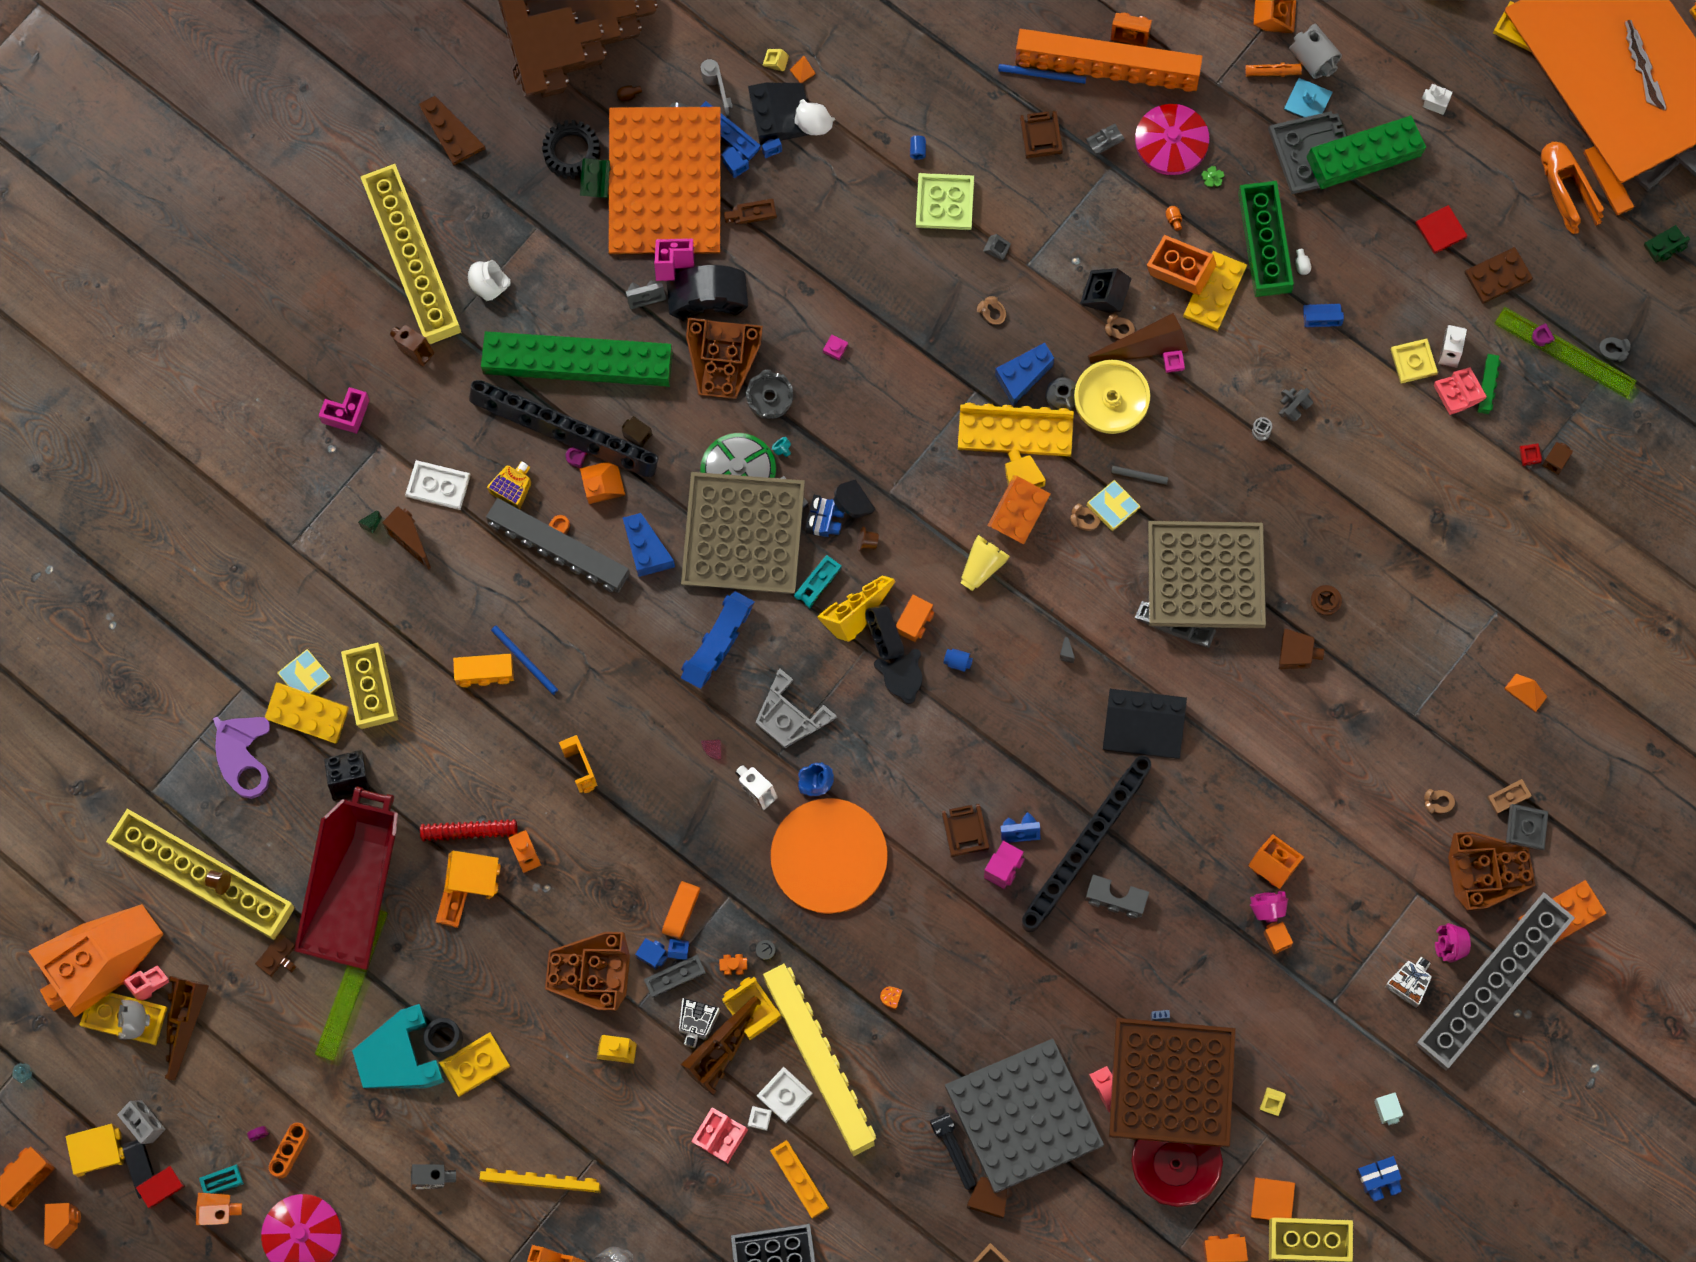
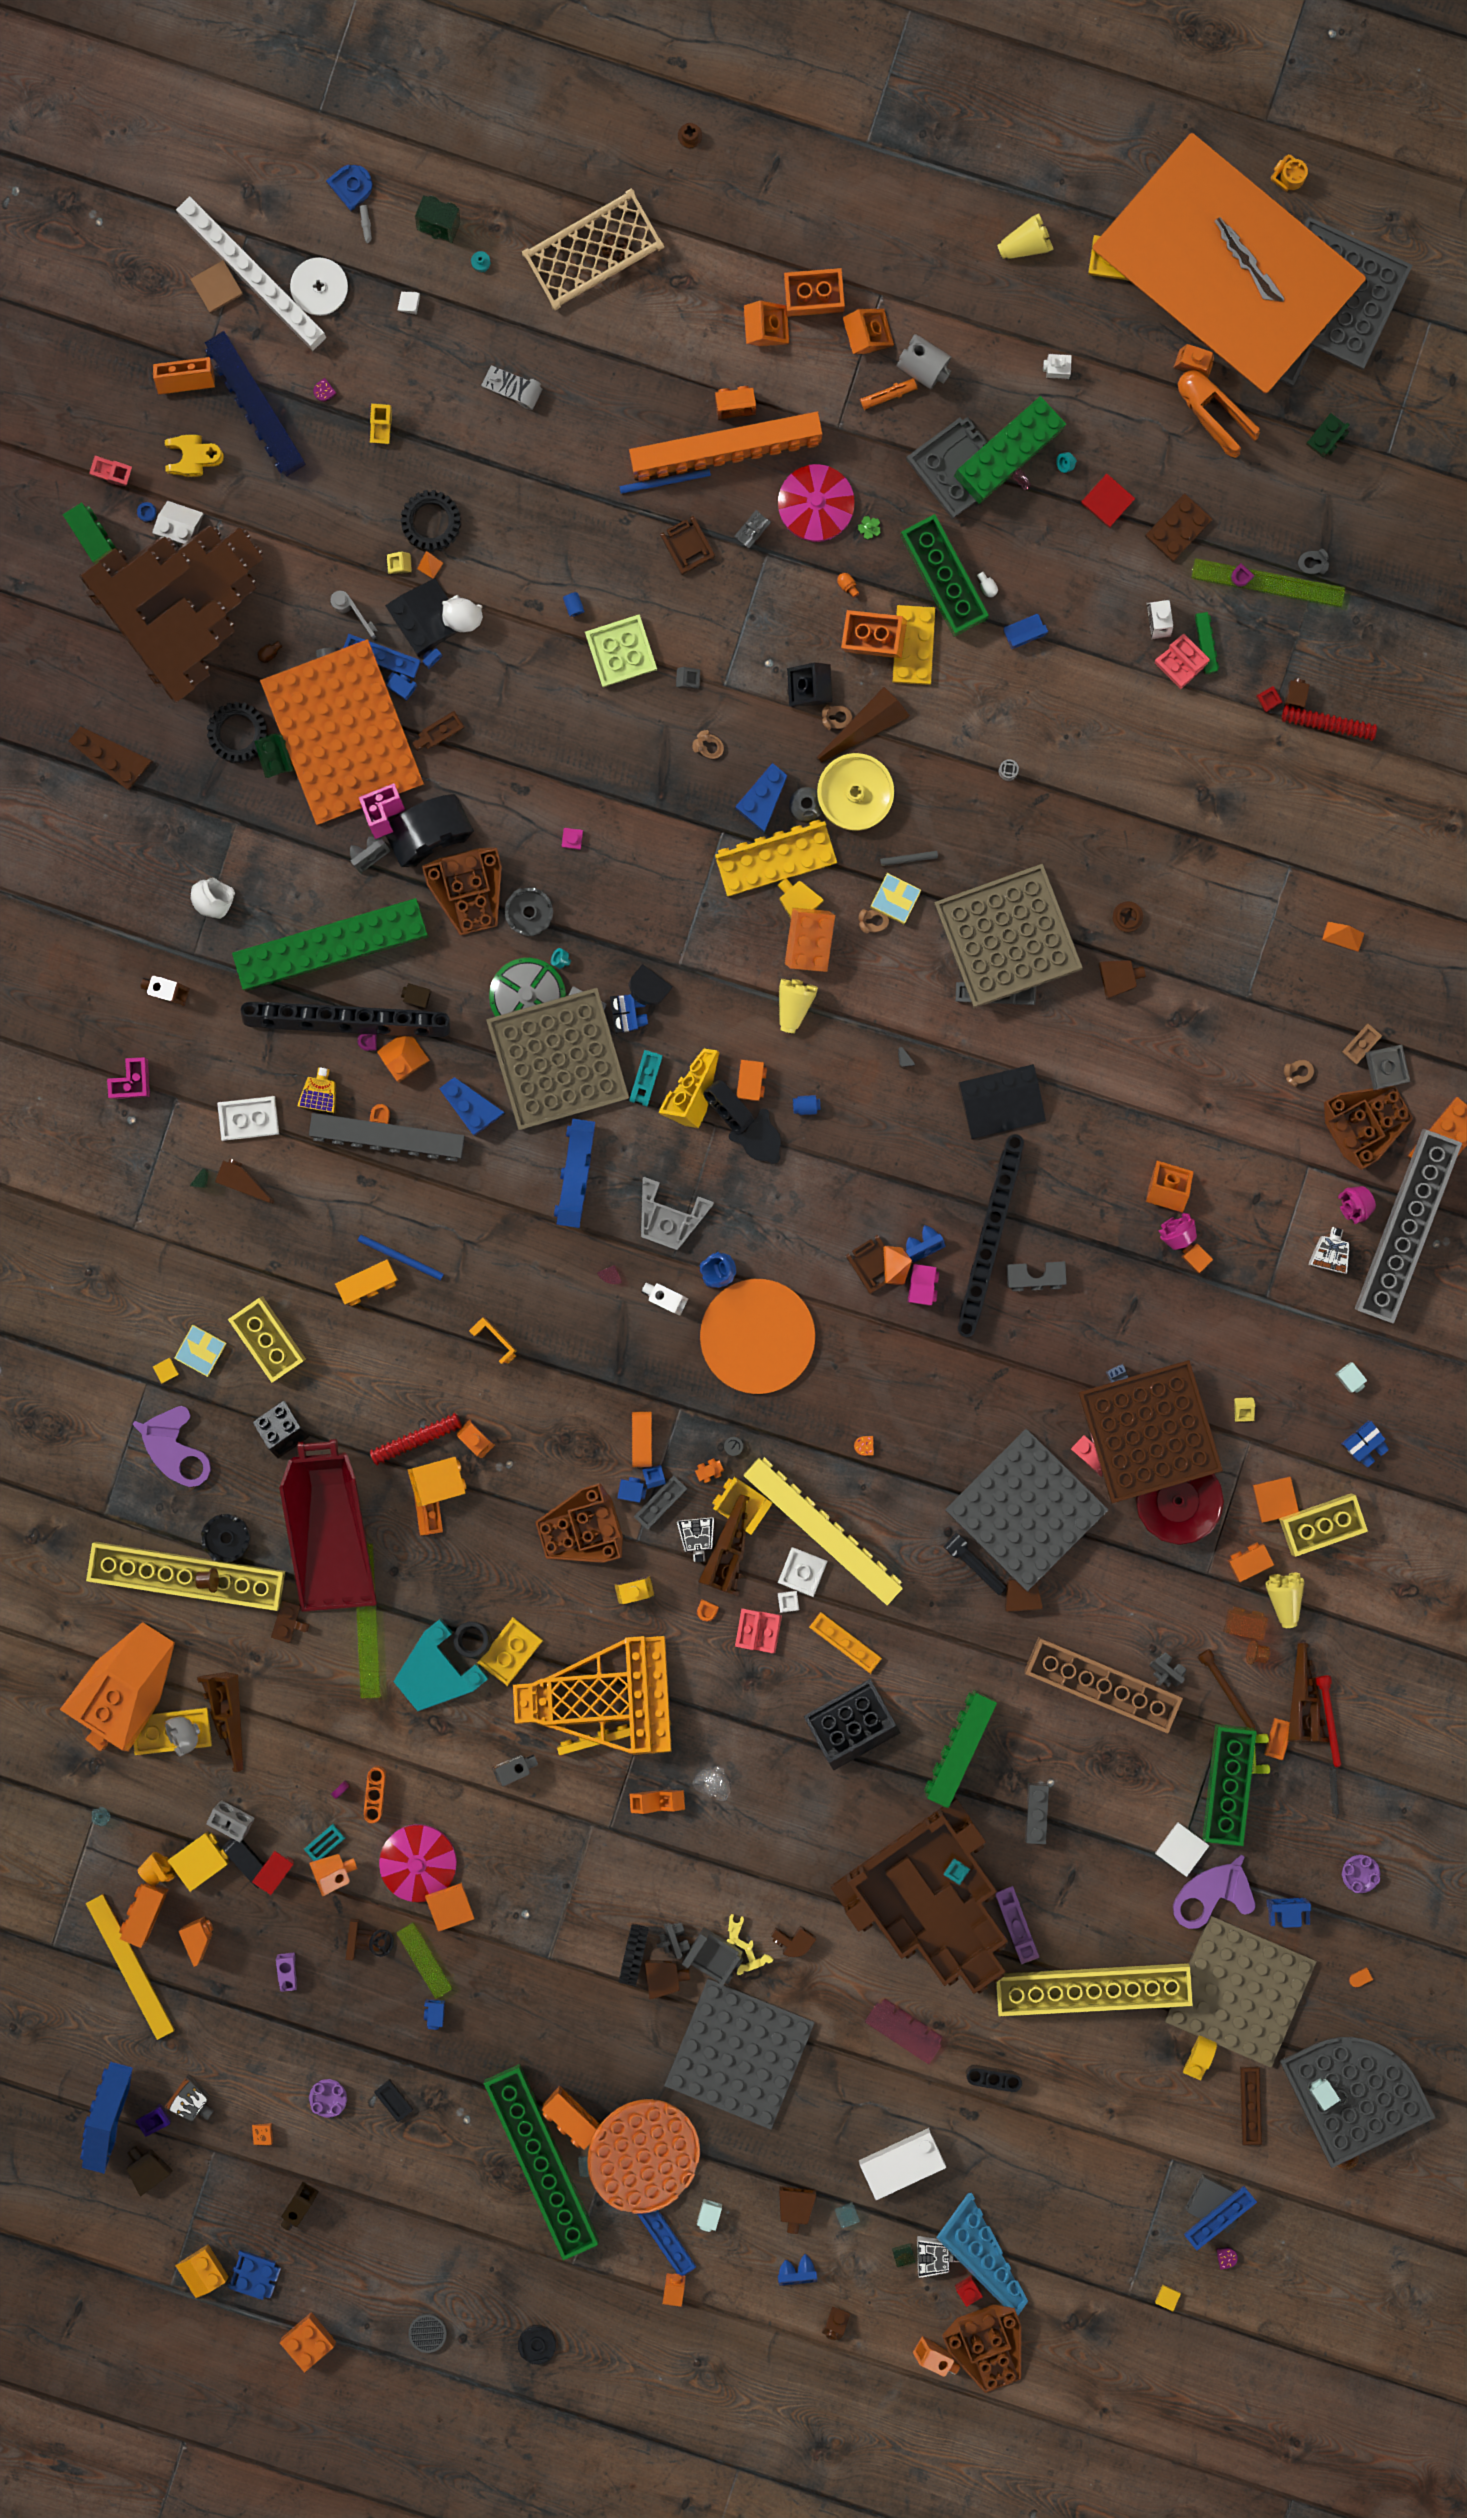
camera: 25 degrees left, 15 degrees up
coral brick [124,965,169,1001] -> none
yellow plate [265,682,349,743] -> none
light yellow brick [361,164,462,344] -> none
reddish brown piece [858,527,879,551] -> none
dark pink plate [1163,350,1185,373] -> none
dark grey hips [1278,388,1313,422] -> none
medium azure piece [1284,78,1333,118] -> none
light yellow tile [1390,339,1438,383] -> none
orange tile [1583,146,1634,216] -> none
none -> light orange piece [138,1852,177,1886]
none -> yellow tile [153,1358,179,1384]
none -> black plate [201,1514,250,1562]
none -> black tyre [401,490,461,552]
none -> light orange wing [513,1636,672,1755]
none -> orange tile [697,1599,719,1622]
none -> orange slope [884,1246,912,1285]
none -> clear pink tile [1013,468,1031,490]
none -> teal tile [1056,452,1077,473]
none -> orange torso [1174,344,1214,378]
none -> red piece [1281,705,1377,741]

